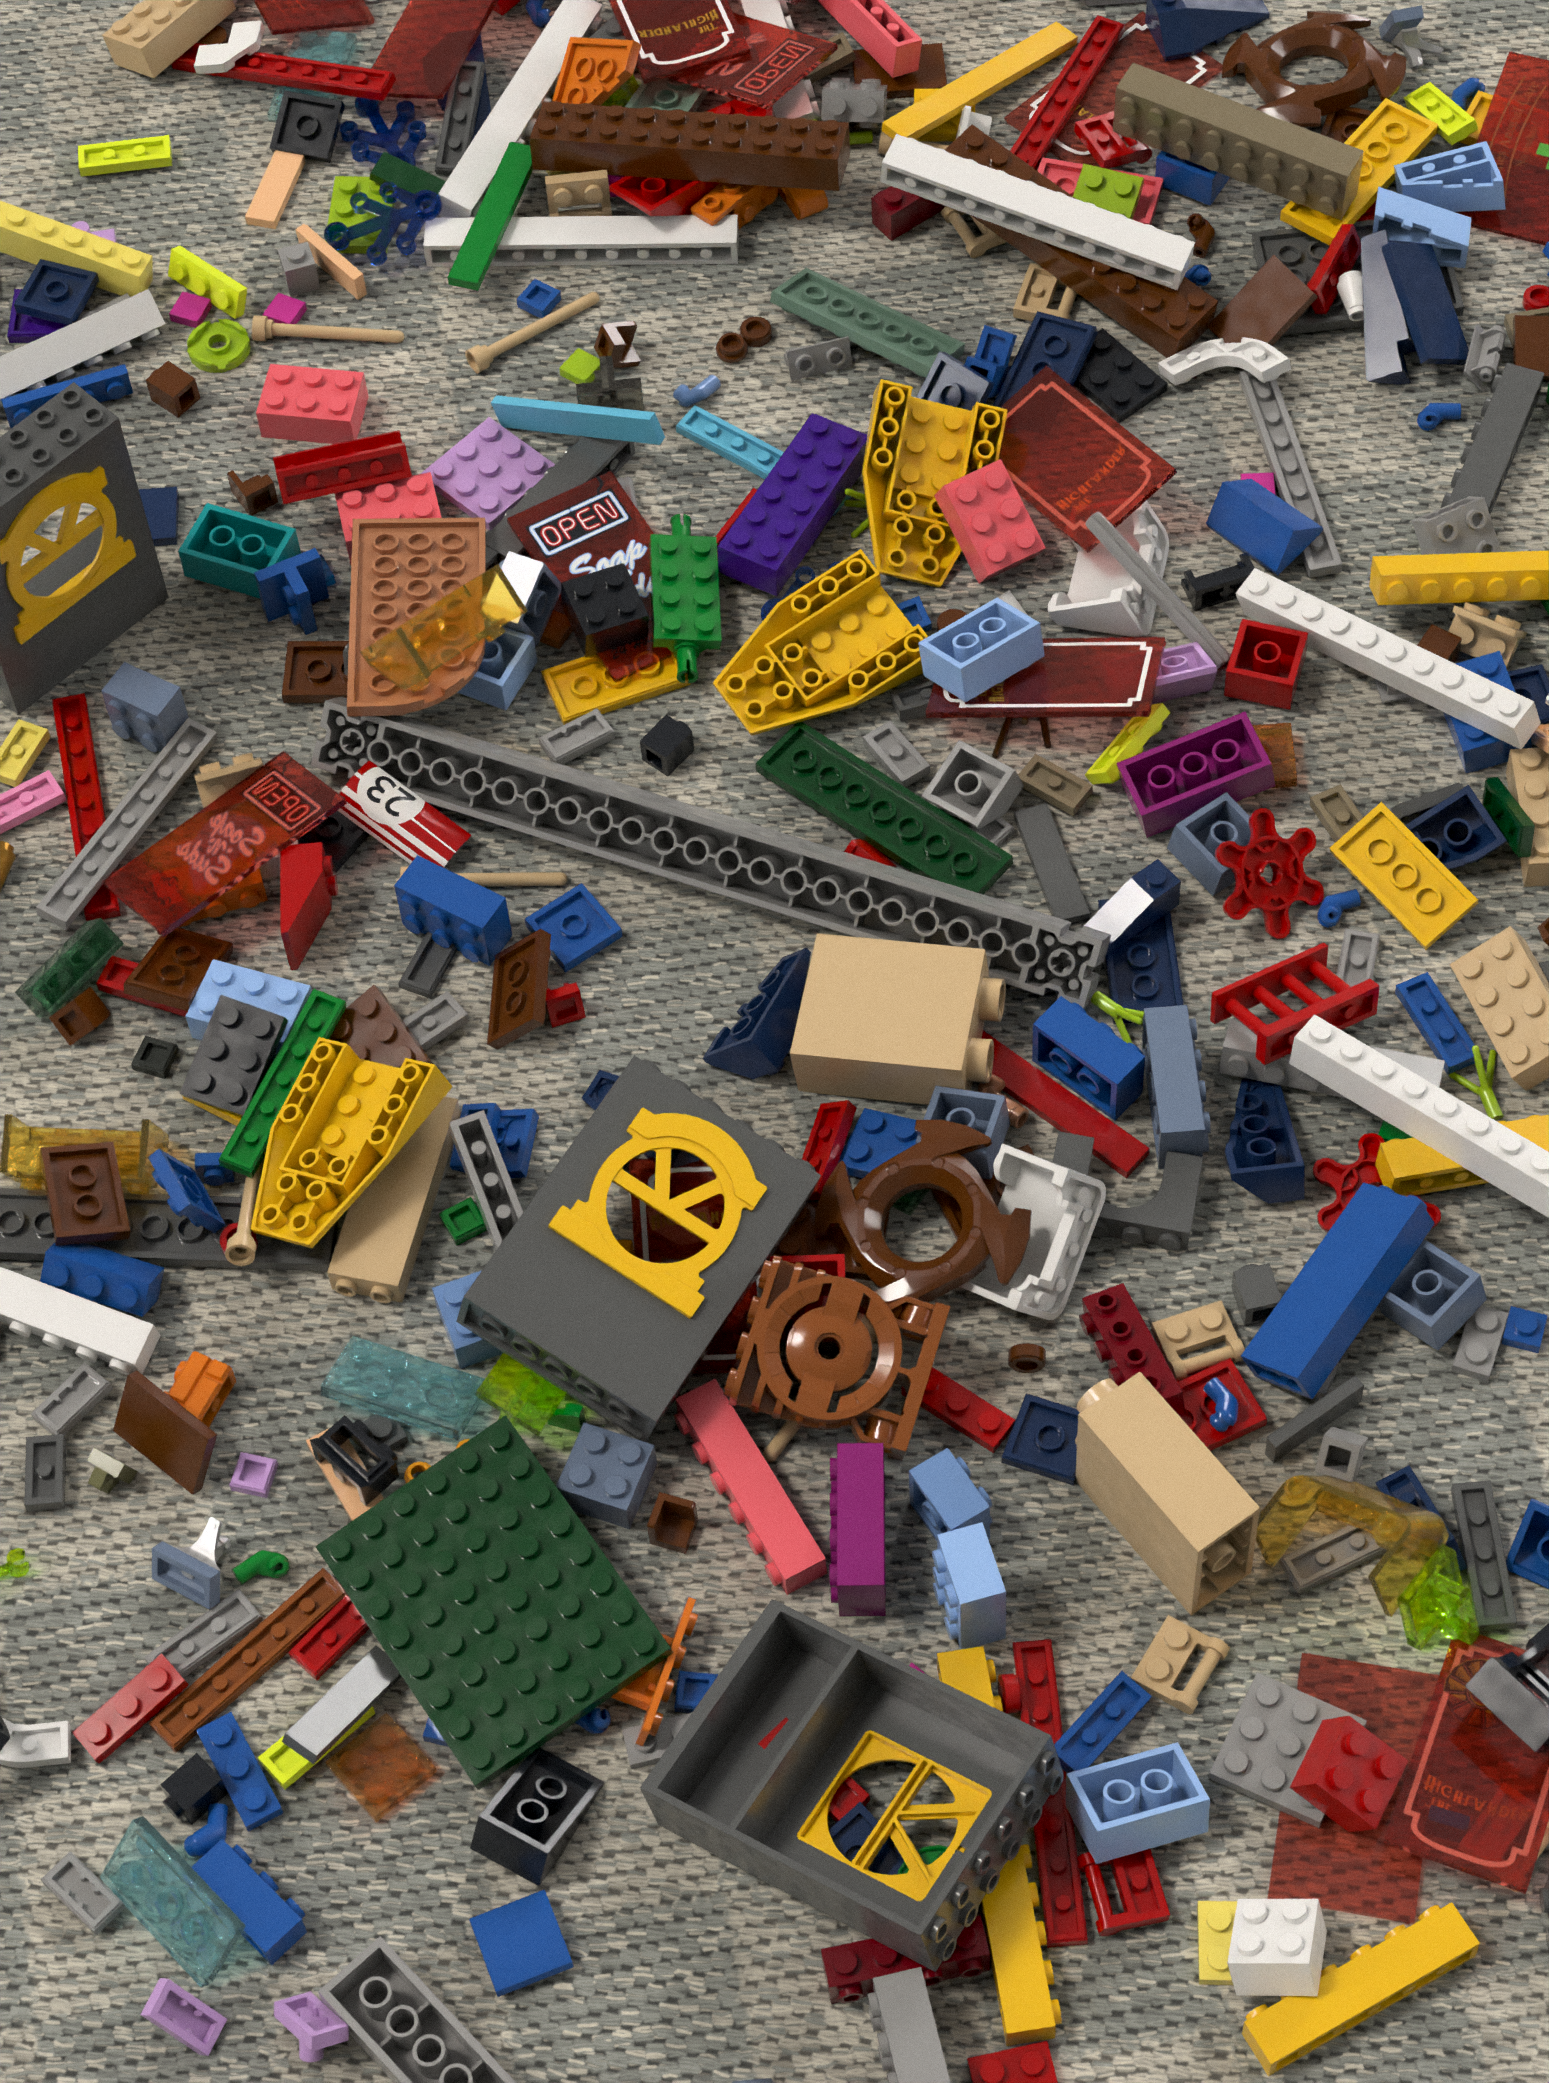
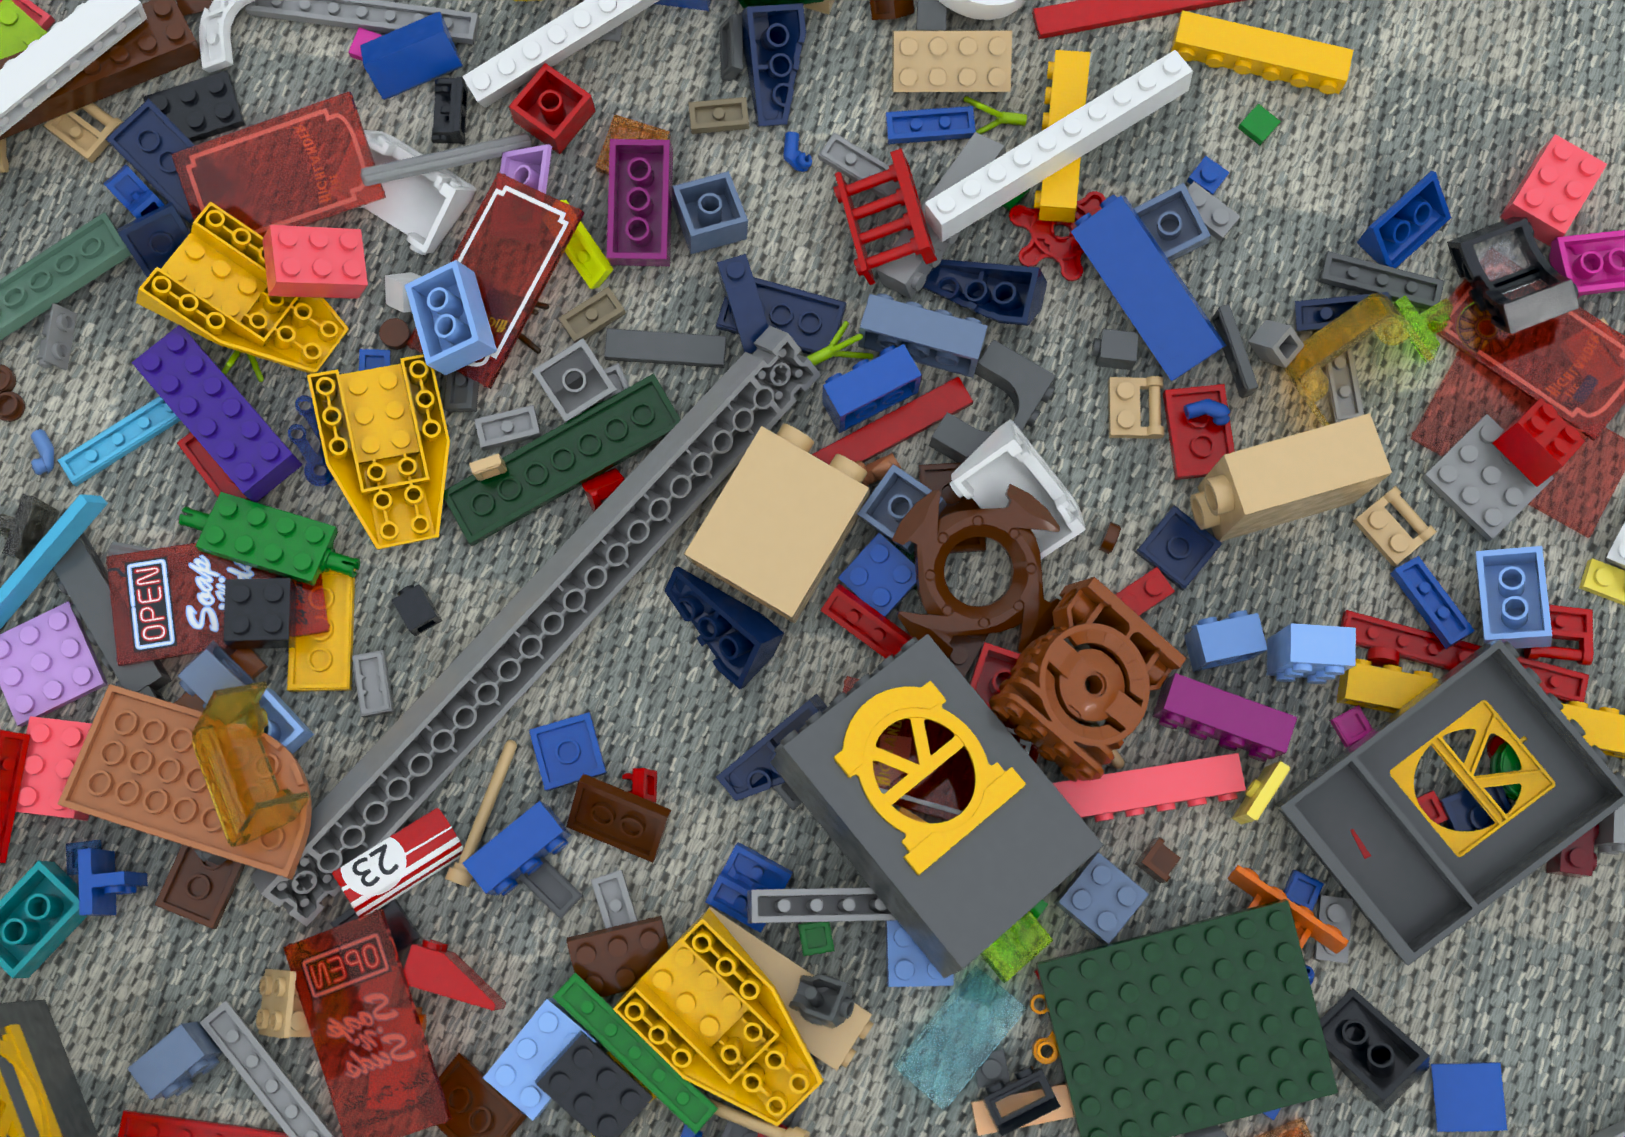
camera: 75 degrees left, 20 degrees up
dark red brick [1079,1283,1185,1416] -> none
red plate [1215,808,1324,939] -> none
yellow plate [1329,802,1478,950] -> none
none -> tan tile [469,453,507,481]
none -> dark grey hand [789,974,854,1028]
none -> light yellow plate [1232,761,1290,824]

